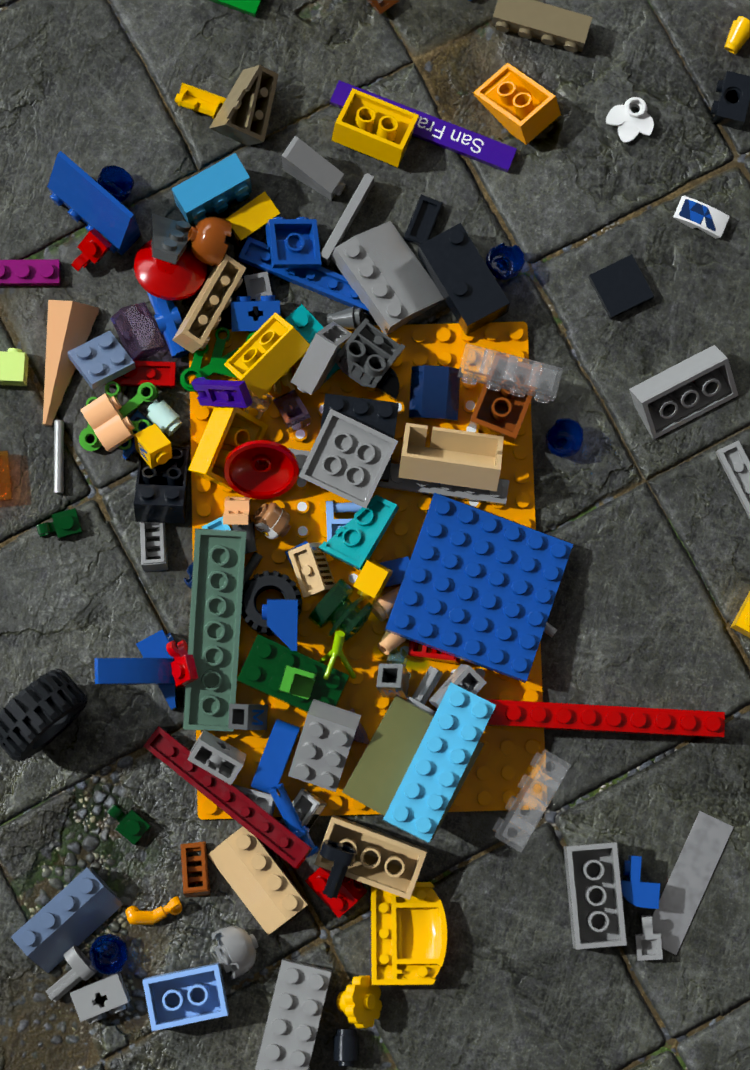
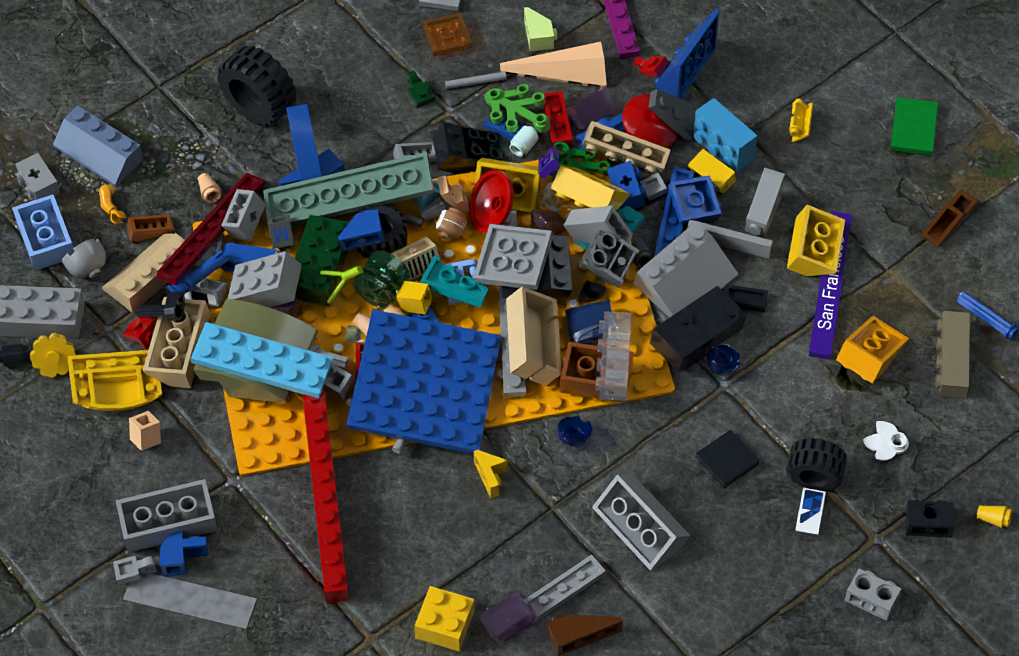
camera: 85 degrees right, 25 degrees down
light grey piece [46,945,97,1002] -> none
sand blue plate [68,331,135,390] -> none
light nougat brick [81,393,135,452] -> none
clear blue hair [89,933,128,975] -> none
clear blue hair [96,165,134,202] -> none
dark green plate [107,804,151,845] -> none
yellow brick [134,424,172,469] -> none
red plate [166,640,198,687] -> none
dark orange cylinder [187,217,232,267] -> none
dark tan wedge [209,65,279,146] -> none
bright green panel [279,666,316,700] -> none
dark grey brick [376,663,410,698] -> none
clear brick [492,750,571,853] -> none
none -> light nougat brick [129,411,161,451]
none -> light nougat cone [198,173,222,203]
none -> yellow slope [474,450,507,499]
none -> black tyre [786,438,847,491]

